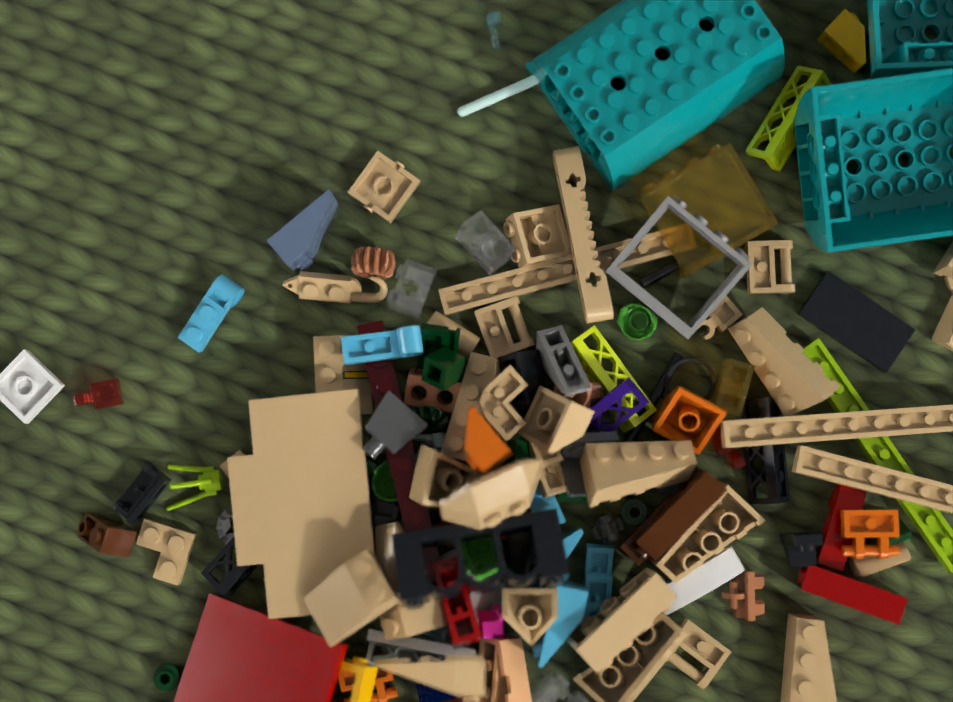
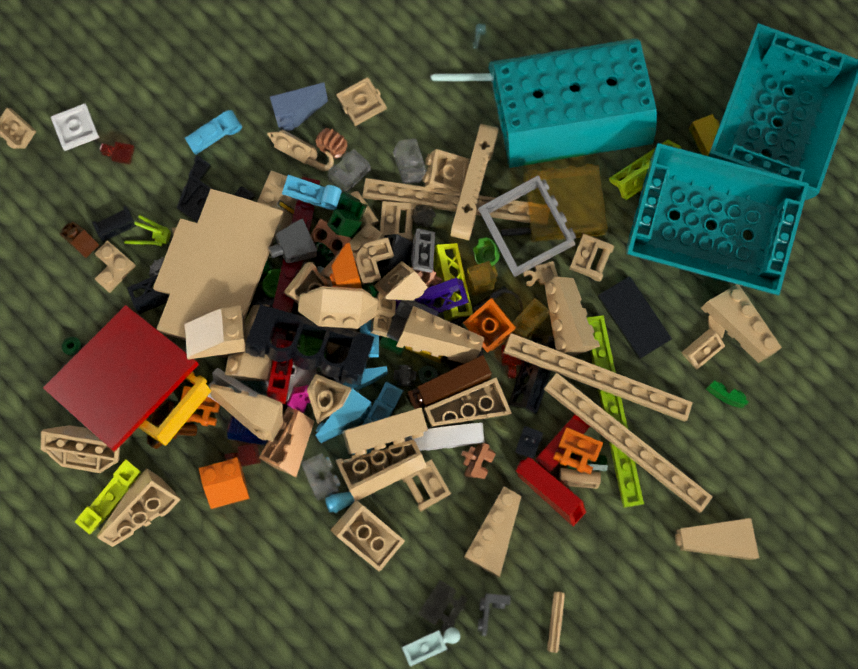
camera: 25 degrees right, 10 degrees down
none -> black wing [177,156,255,223]
none -> clear smoke gear [411,204,436,228]
none -> clear yellow brick [467,261,498,296]

